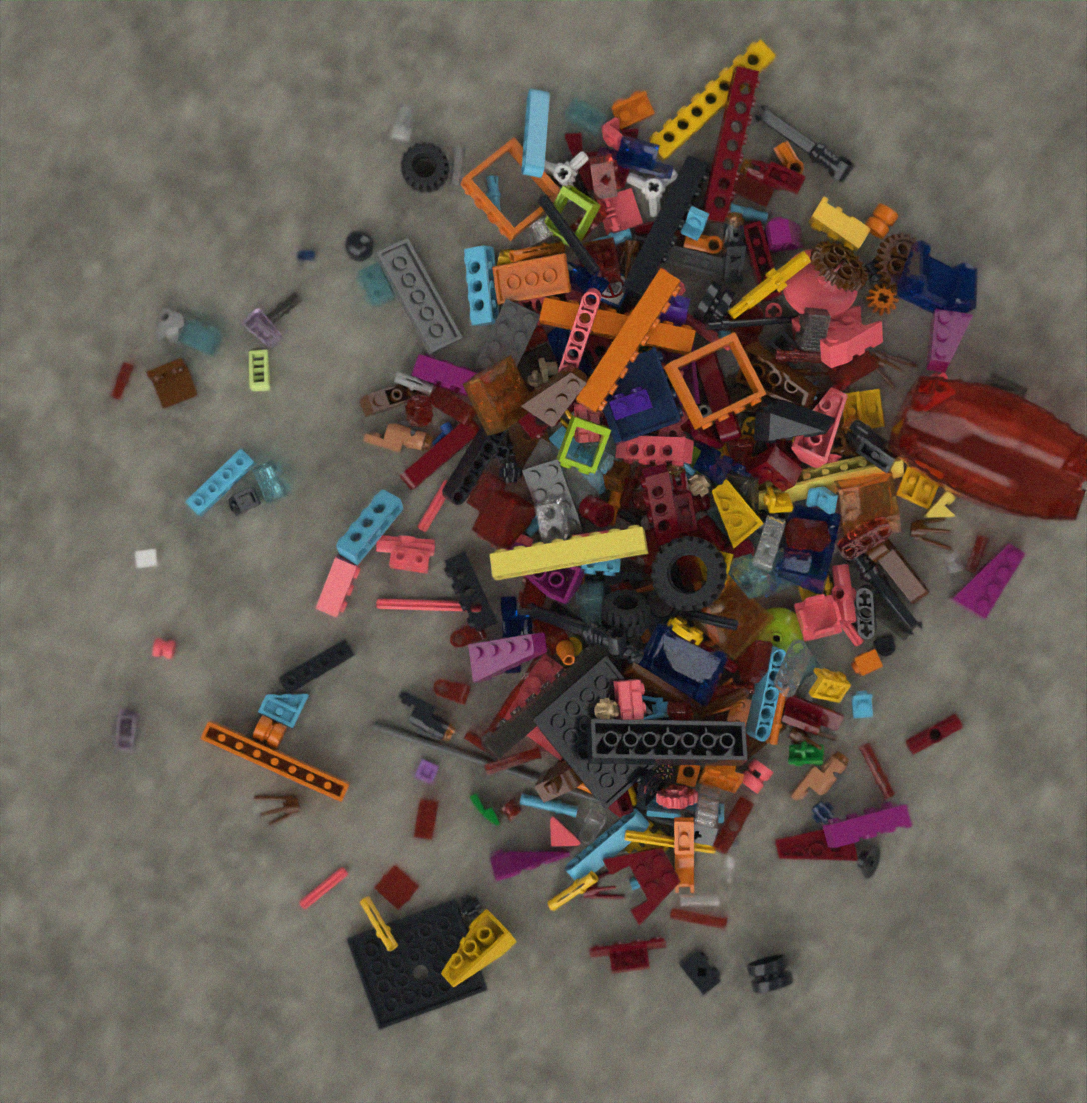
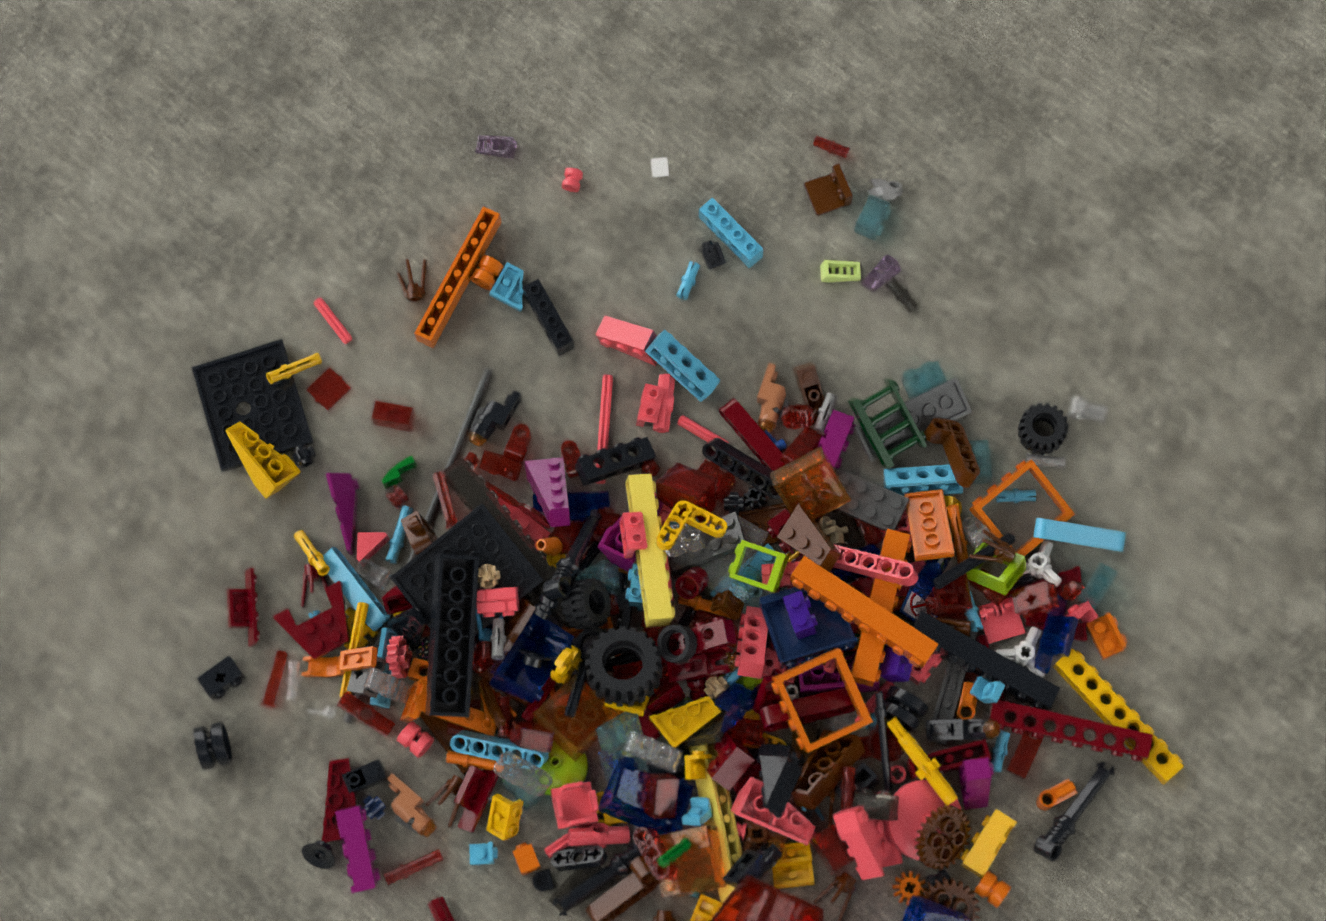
camera: 95 degrees right, 15 degrees down
clear light blue brick [252,460,291,505] -> none
dark blue tile [296,251,316,261] -> none
black hair [345,230,374,262] -> none
medium lavender tile [414,759,440,784] -> none
dark red plate [740,158,806,195] -> none
green hips [788,741,824,766] -> none
none -> black slope [342,759,388,794]
none -> clear red slope [479,450,523,482]
none -> light grey pin [490,618,506,660]
none -> black piece [518,648,552,668]
none -> coral bracket [619,512,647,558]
none -> clear red plate [641,461,660,477]
none -> yellow beam [656,500,727,550]
none -> black tyre [657,625,697,663]
none -> green axle [658,838,692,868]
none -> medium azure pin [676,261,700,300]
none -> dark green fence [847,378,927,469]
none -> reddish brown beam [924,418,980,488]
none -> clear light blue brick [969,440,993,484]
none -> reddish brown plant [969,529,1016,564]
none -> clear red plate [1060,581,1085,601]

